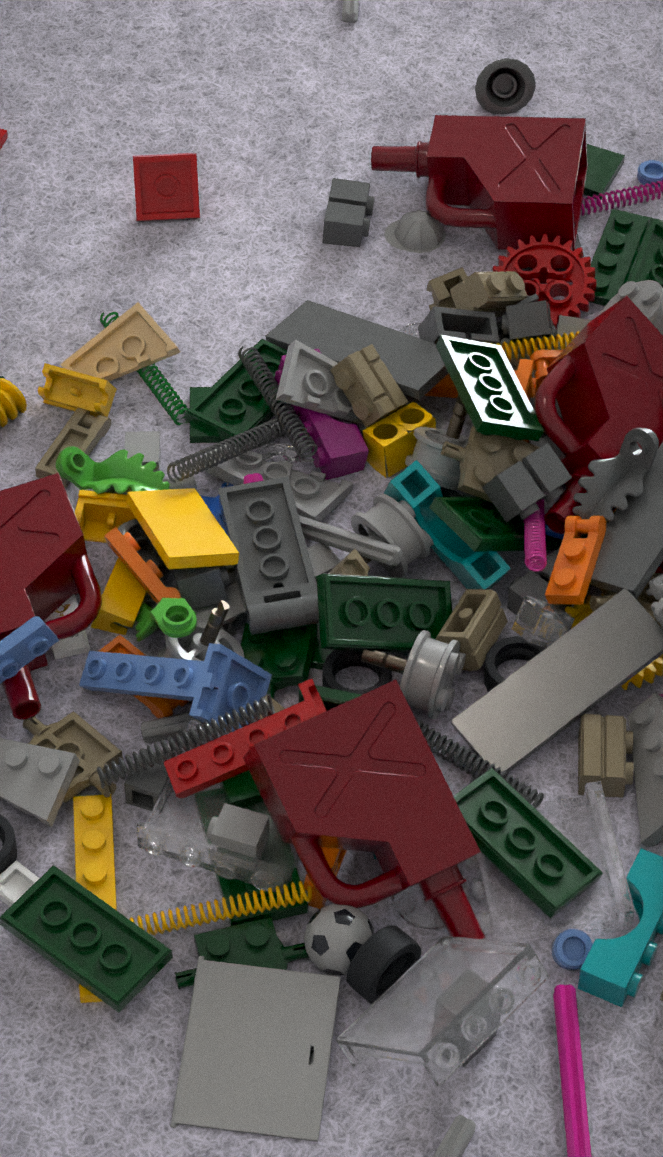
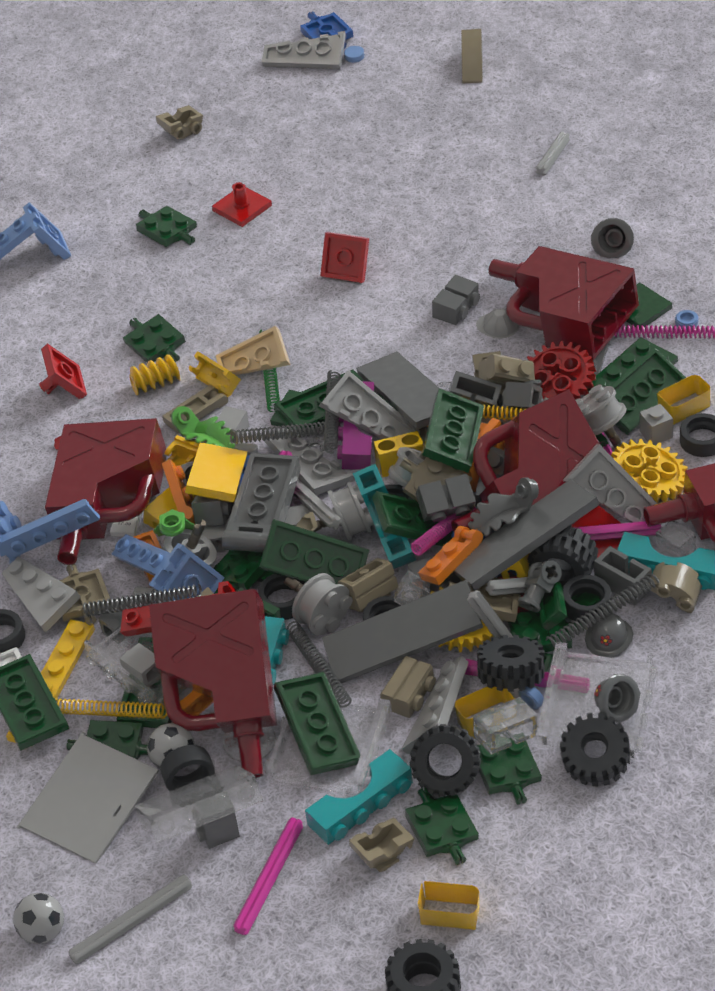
camera: 30 degrees right, 5 degrees down
dark tan brick [330,344,408,428] -> none
medium blue tile [552,929,593,970] -> none

